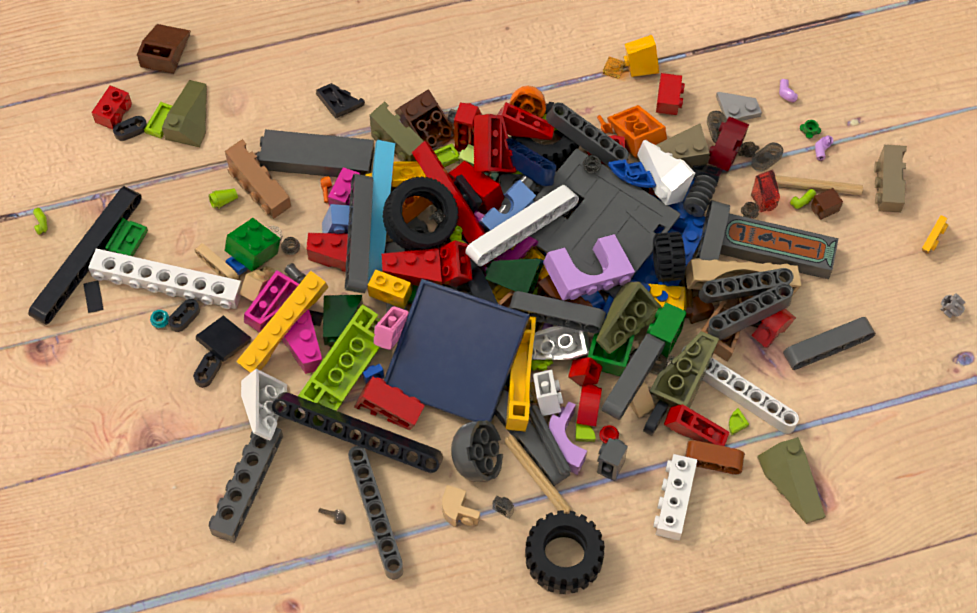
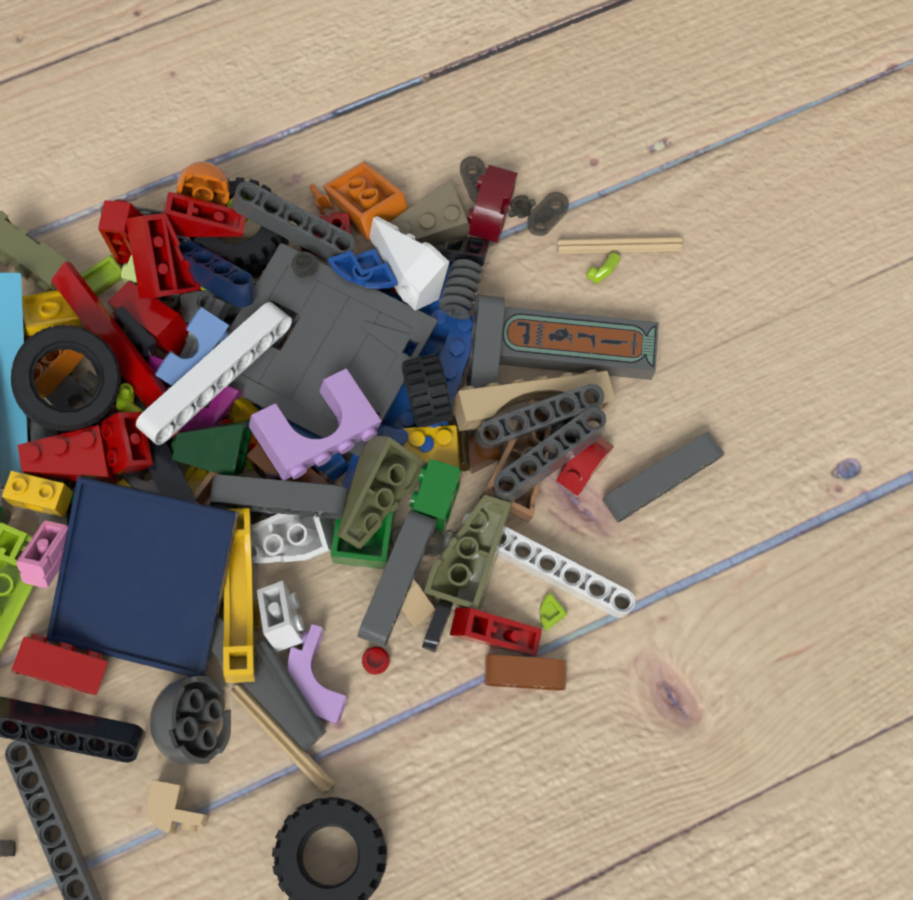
camera: 10 degrees left, 10 degrees up
blue plate [362,364,384,384] -> none
reddish brown slope [395,89,454,150] -> none
clear smoke plate [492,496,514,519] -> none
lime plant [531,360,553,371] -> none
red brick [568,357,602,386] -> none
lime tile [575,420,596,442] -> none
red brick [577,384,602,427] -> none
dark grey brick [597,438,628,481] -> none
clear yellow plate [603,56,625,79] -> none
yellow torso [623,35,659,77] -> none
white brick [653,454,697,541] -> none
red brick [656,73,685,115] -> none
light grey wing [716,92,762,121] -> none
clear smoke plate [741,202,759,219] -> none
clear red slope [751,169,780,212] -> none
olive wedge [757,437,825,524] -> none
lavender arm [779,79,798,102] -> none
green plate [800,120,821,139] -> none
reddish brown brick [811,188,843,220] -> none
lavender arm [815,135,834,161] -> none
dark tan wedge [874,144,907,213] -> none
yellow wing [922,215,949,254] -> none
light grey gear [940,293,966,318] -> none

